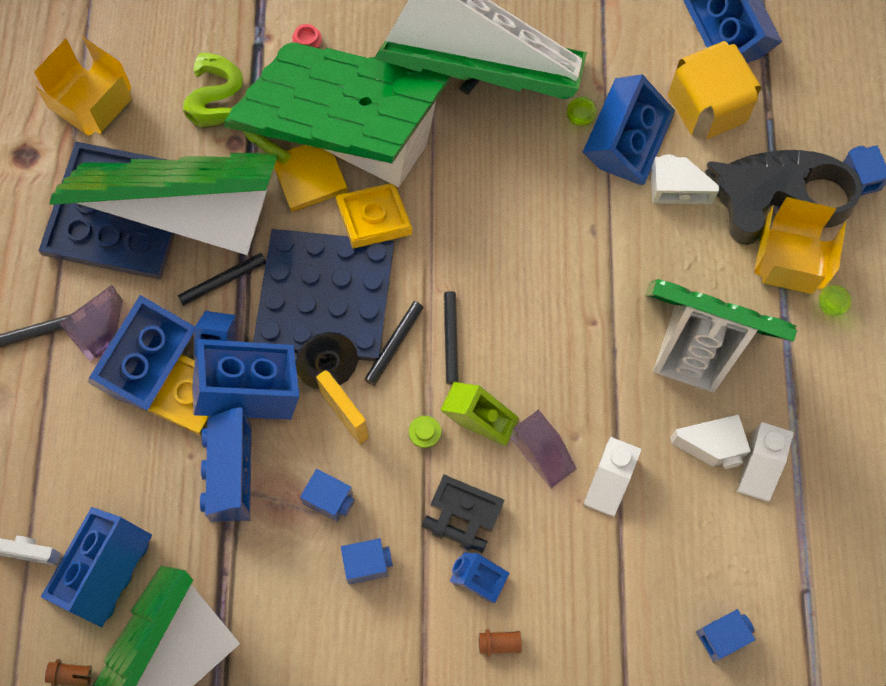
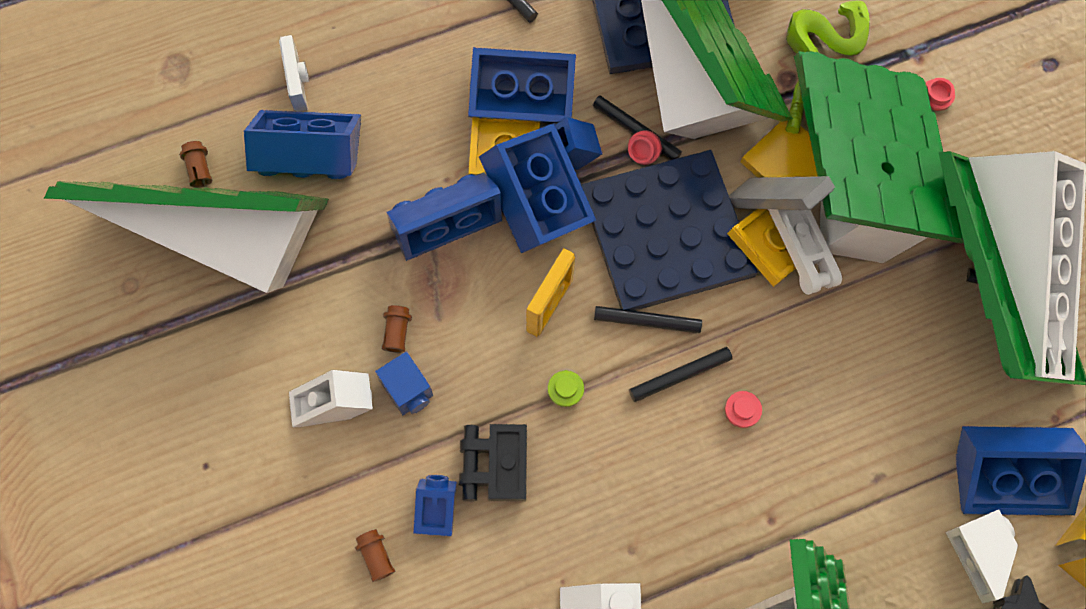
camera: 65 degrees right, 0 degrees up
clear purple slope [60,285,123,361] -> none
black dish [295,332,358,389] -> none
blue brick [300,468,355,522] -> none
lime slope [440,382,519,446] -> none
slope [511,409,577,489] -> none
clear neon green plate [567,97,597,126] -> none
none -> white slope [289,370,373,427]
none -> dark orange pin [382,305,412,353]
none -> coral plate [628,130,662,165]
none -> coral plate [725,391,762,428]
none -> light grey tile [729,176,835,210]
none -> white plate [768,209,842,295]

